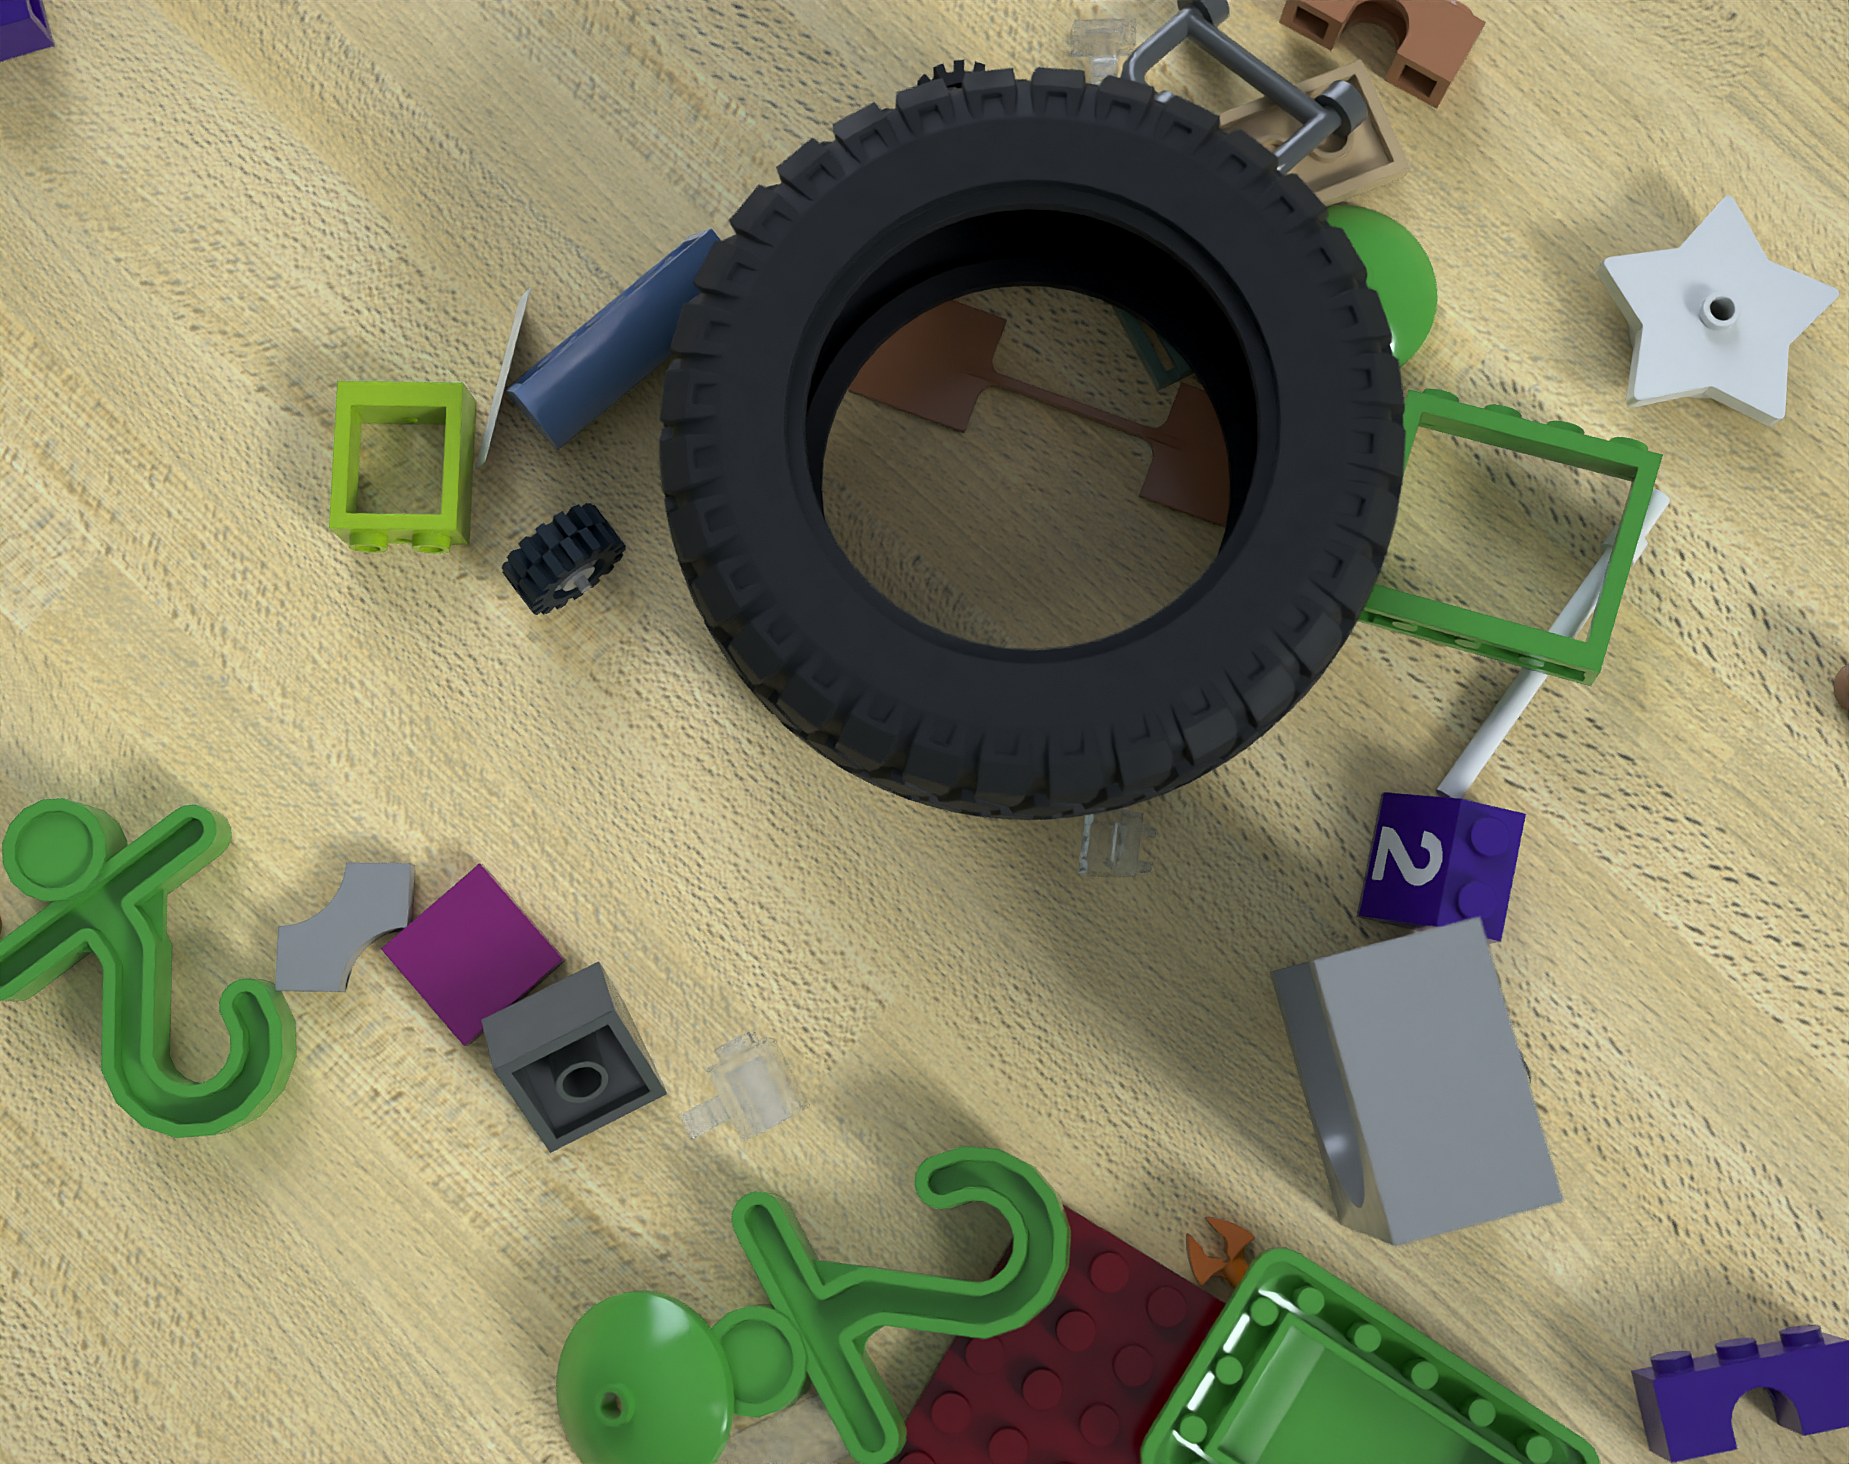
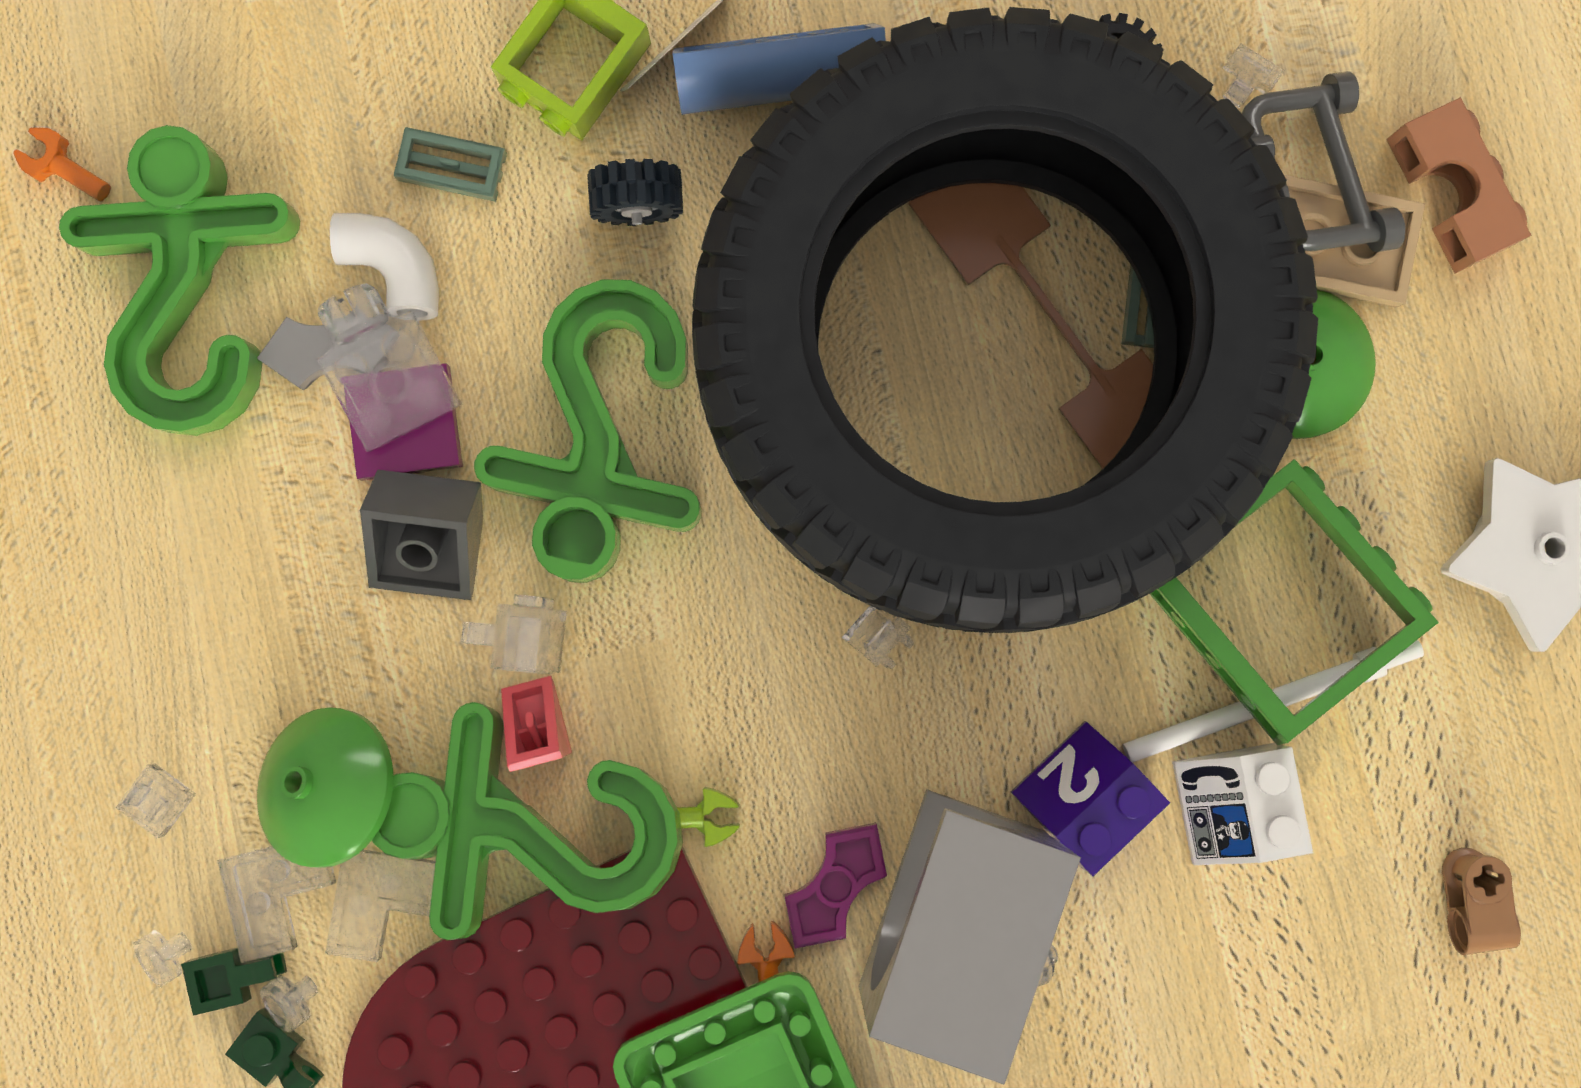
camera: 30 degrees right, 5 degrees up
none -> clear plate [316,283,462,452]
none -> white cylinder [330,213,439,321]
none -> sand green tile [394,127,507,202]
none -> bright green piece [474,279,702,583]
none -> coral slope [501,676,572,772]
none -> lime bar [677,787,740,847]
none -> magenta tile [785,822,887,949]
none -> white slope [1172,743,1313,865]

